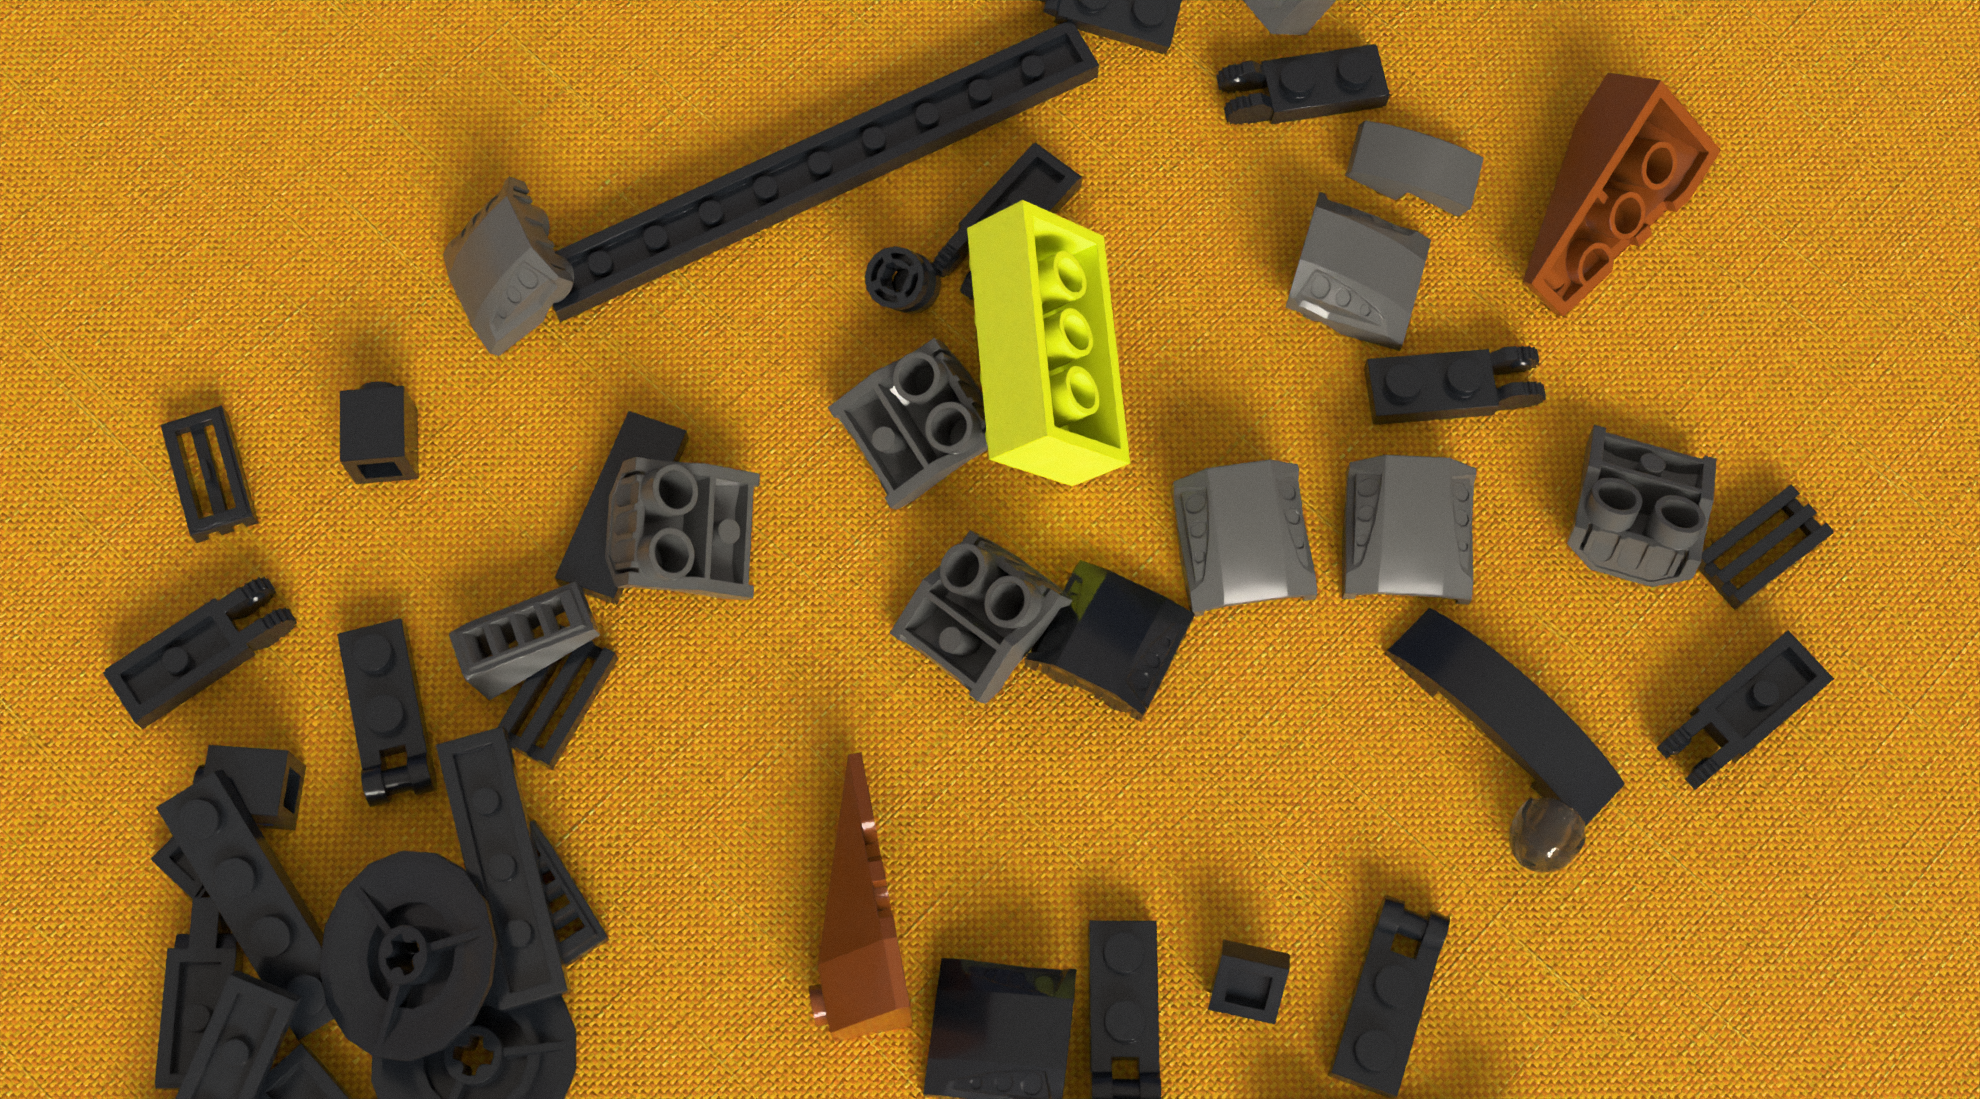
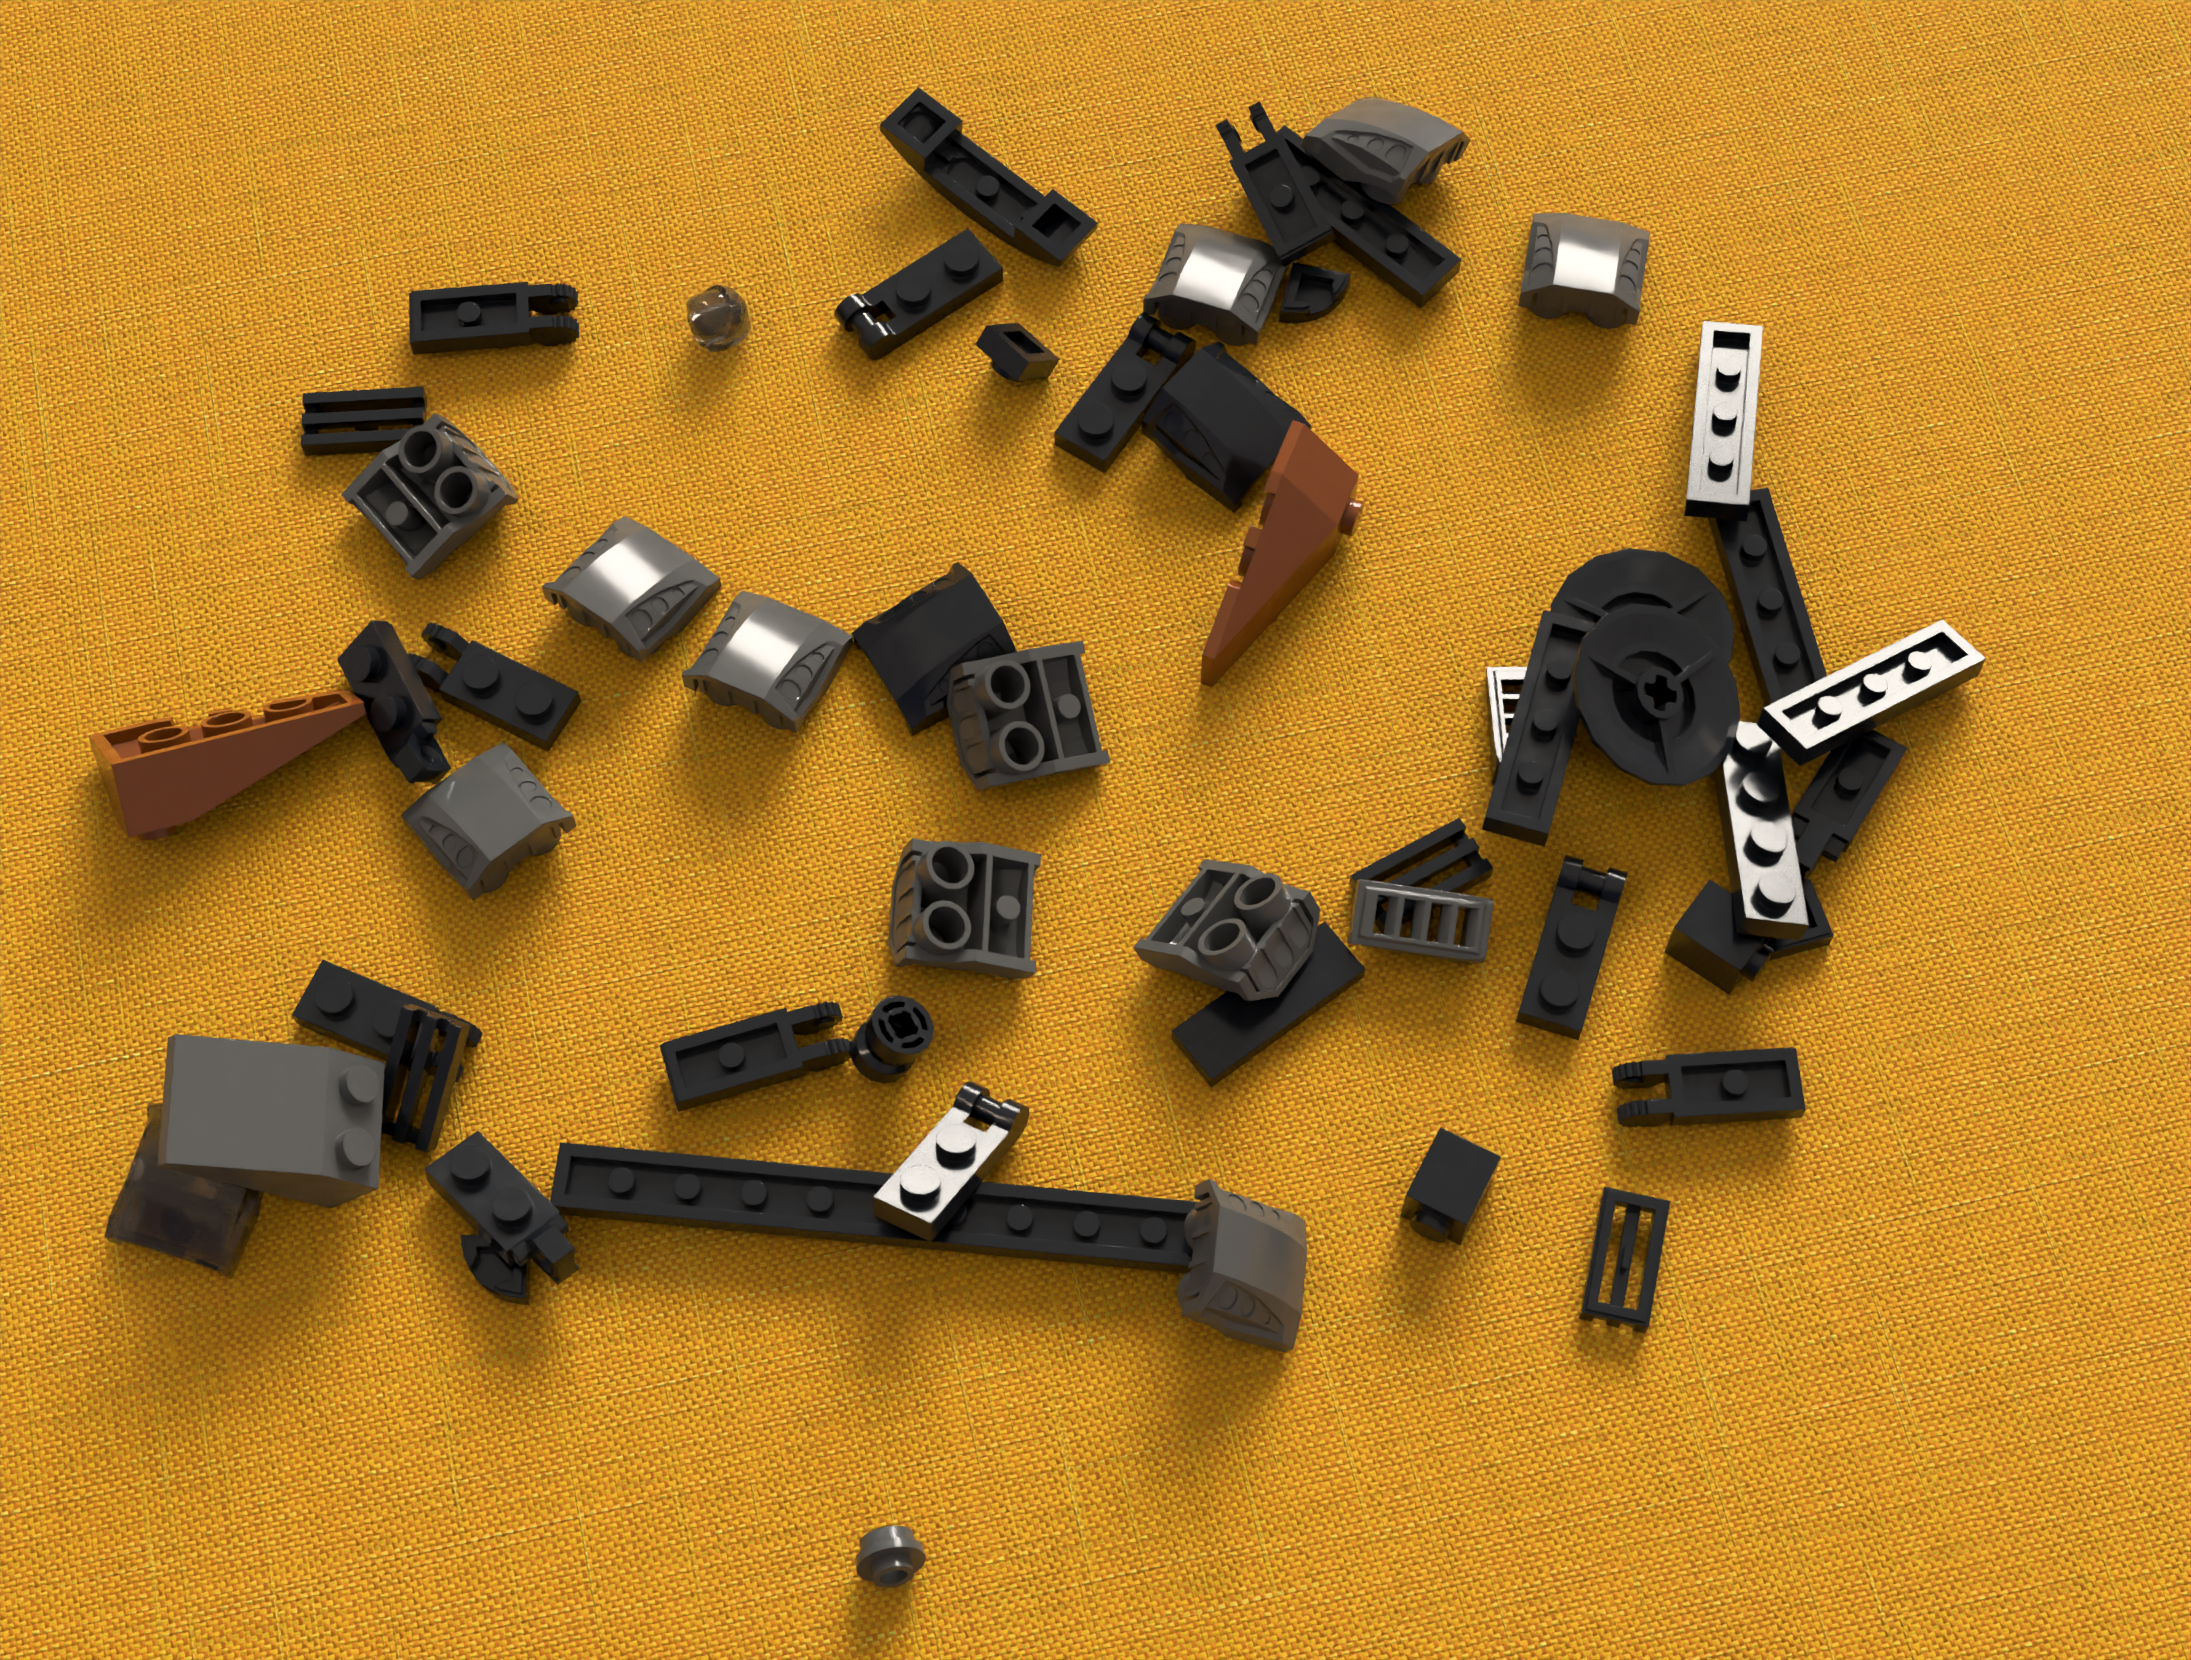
camera: 145 degrees left, 5 degrees down
neon yellow brick [967,200,1130,486] -> none
dark grey slope [1345,121,1484,217] -> none
black slope [1385,608,1625,832] -> none
none -> black hinge [337,620,451,784]
none -> black tile [381,1004,471,1153]
none -> plate [873,1081,1029,1242]

